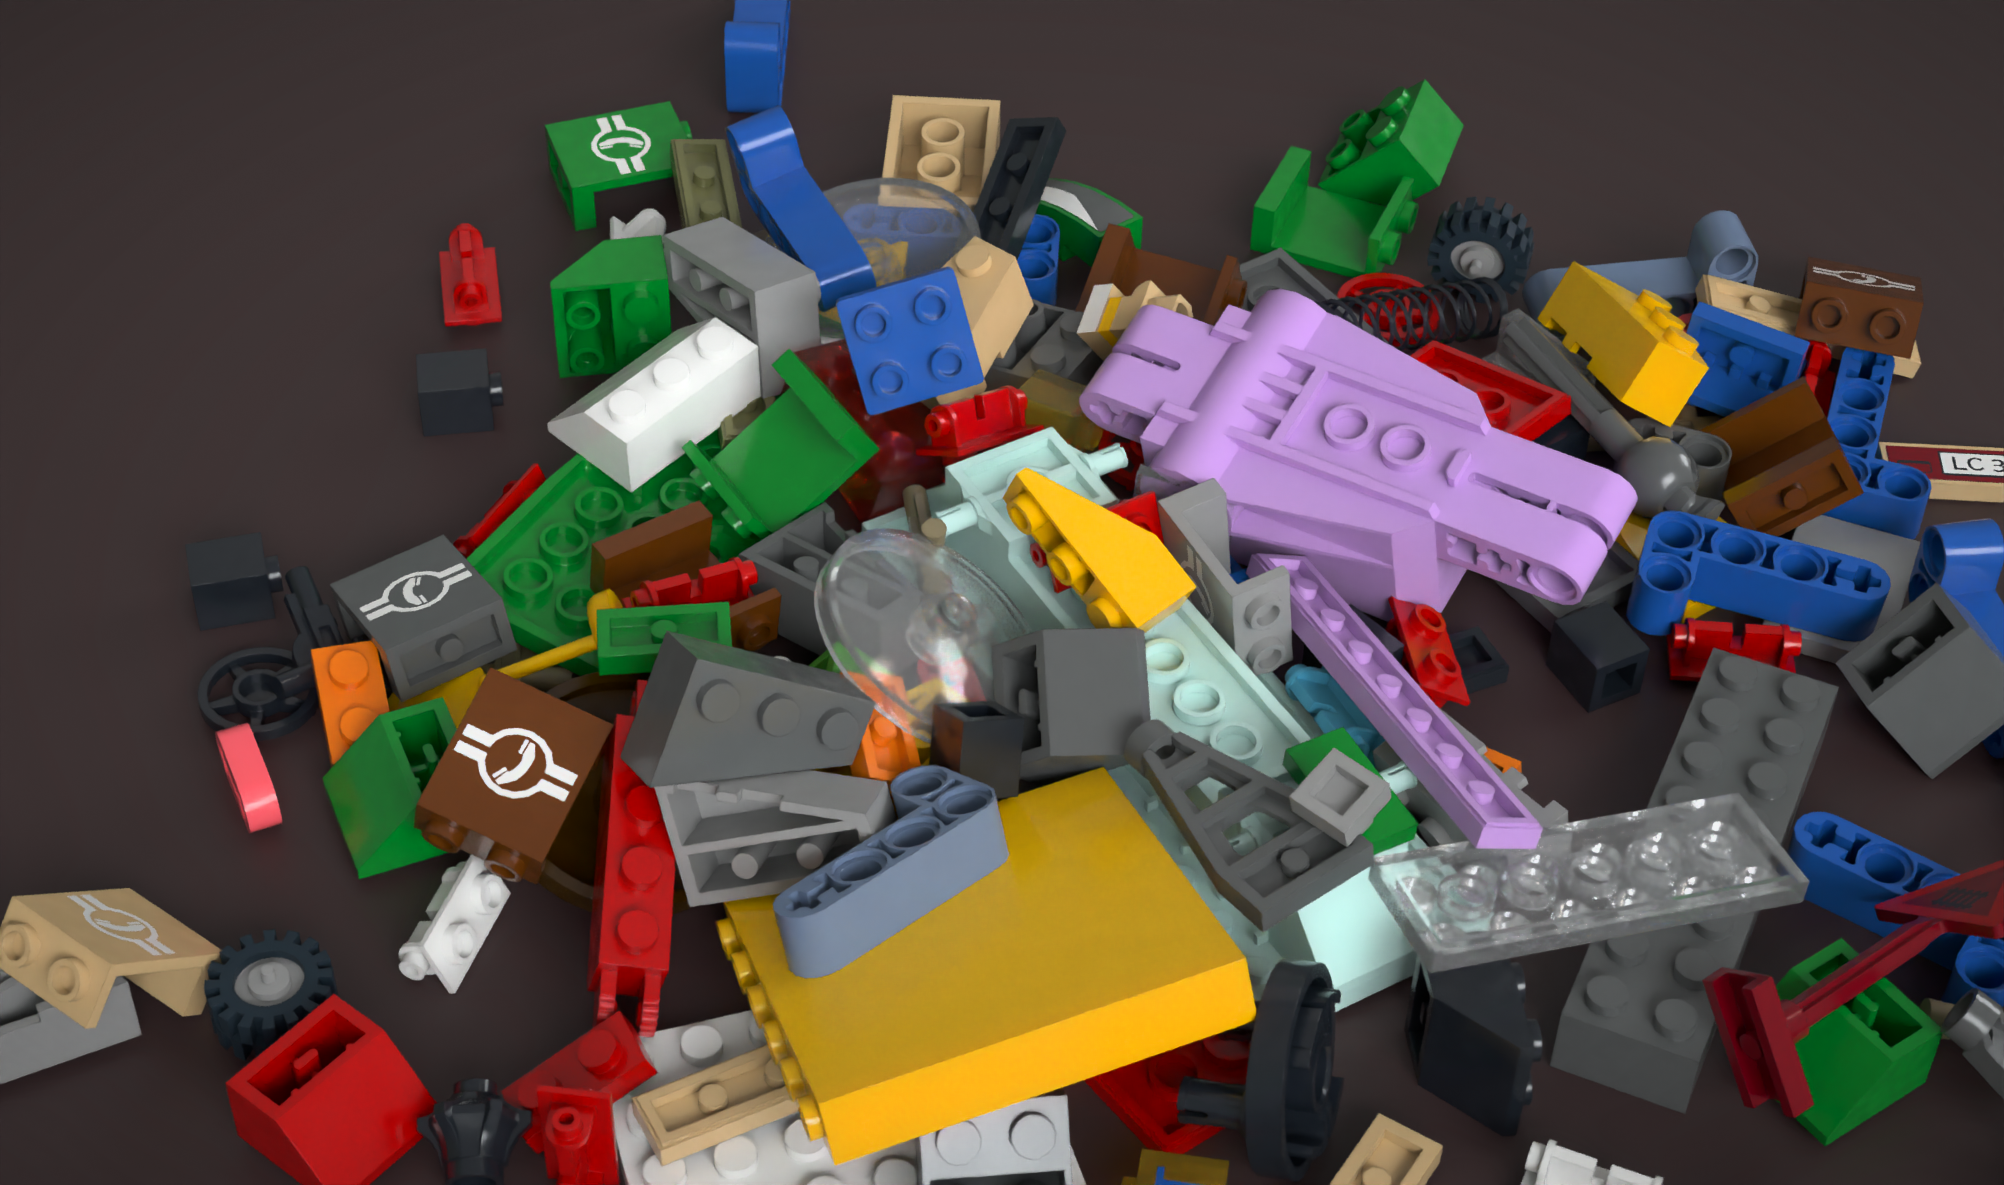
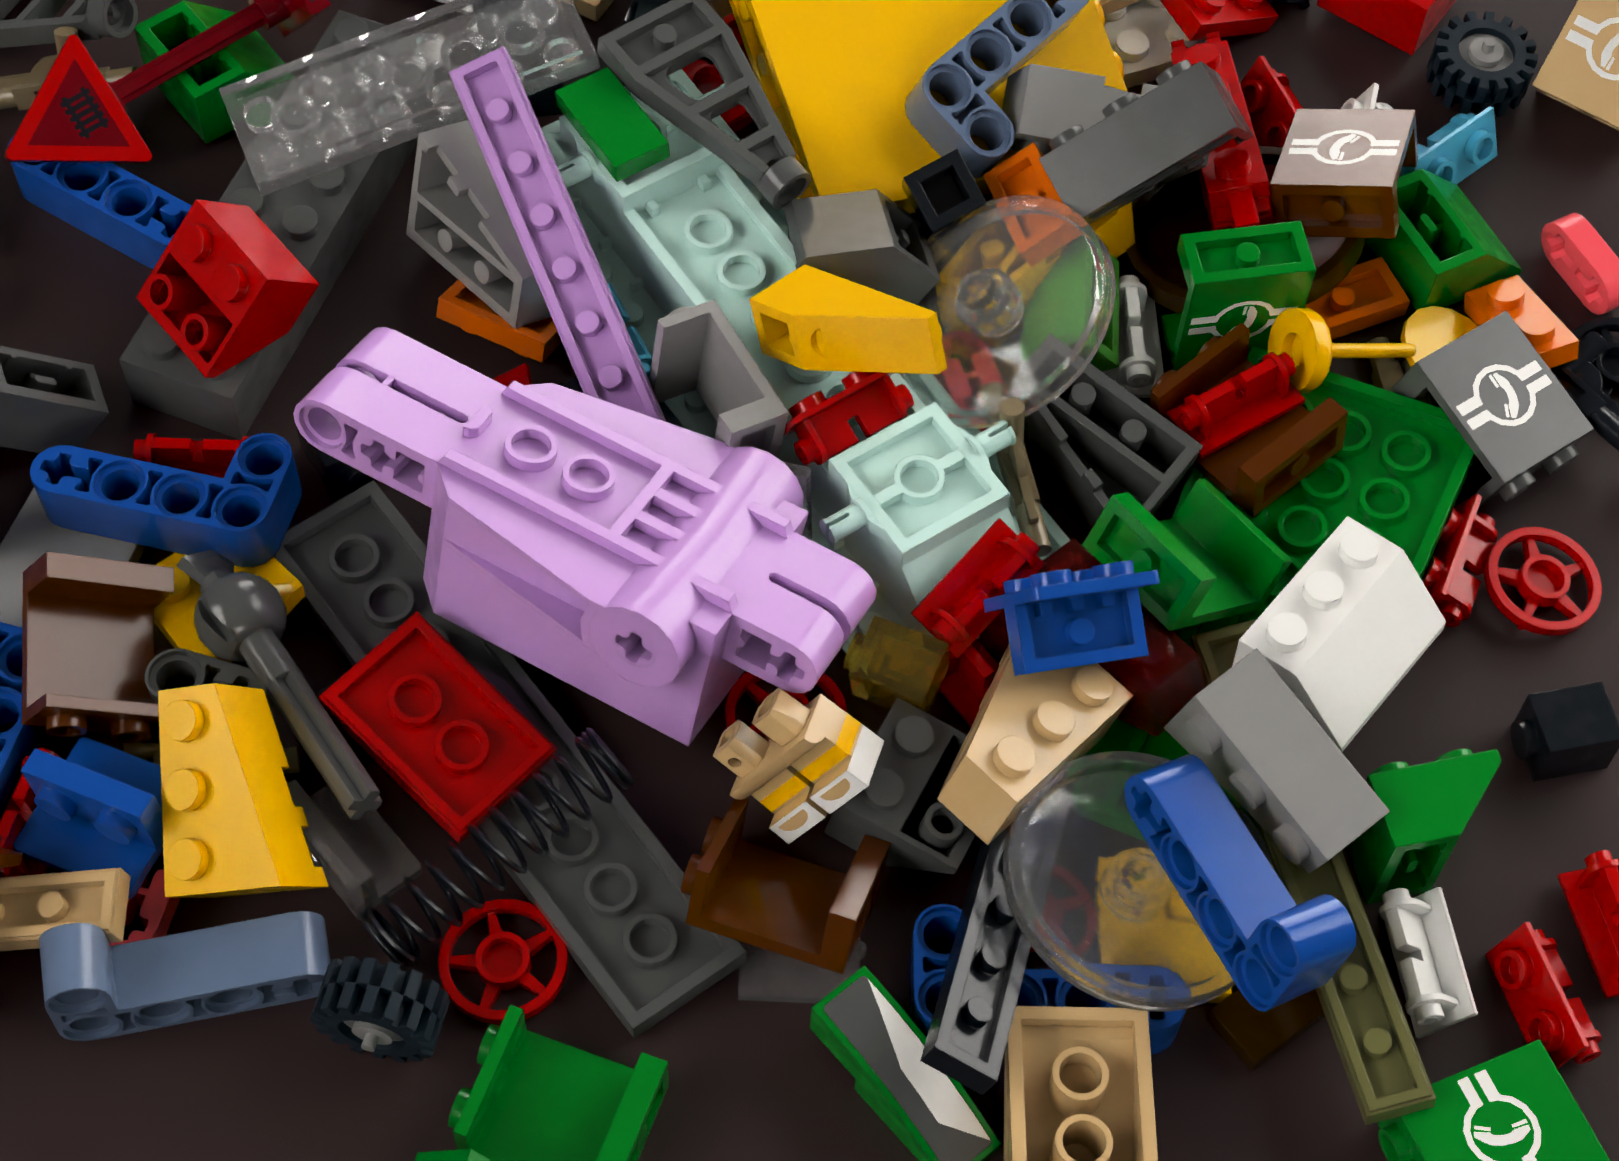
camera: 175 degrees right, 15 degrees up
light grey tile [1289,748,1391,847] -> none
none -> red slope [136,199,320,378]
none -> red hinge [1240,56,1303,147]
none -> medium azure hinge [1399,106,1498,185]
none -> red wheel [1483,527,1602,636]
none -> red hinge [1485,922,1602,1069]

